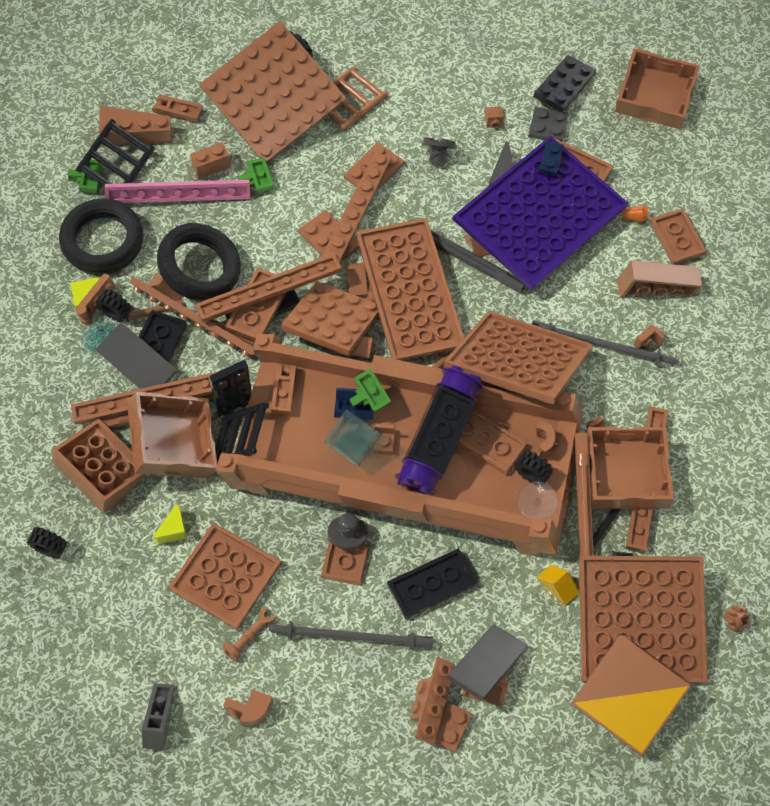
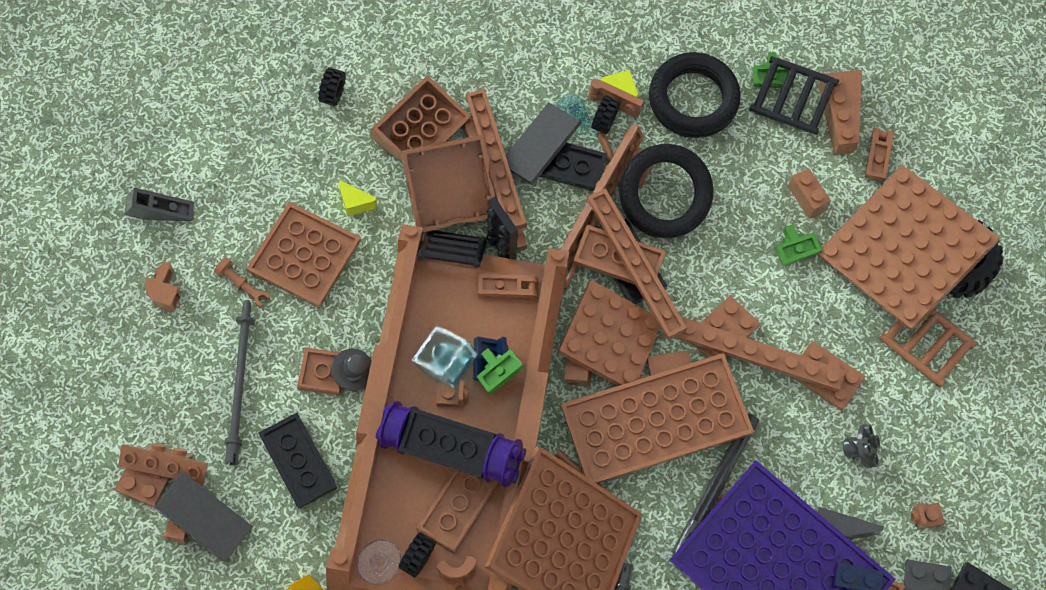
camera: 85 degrees right, 5 degrees up
bright pink plate [105,180,250,203] -> none

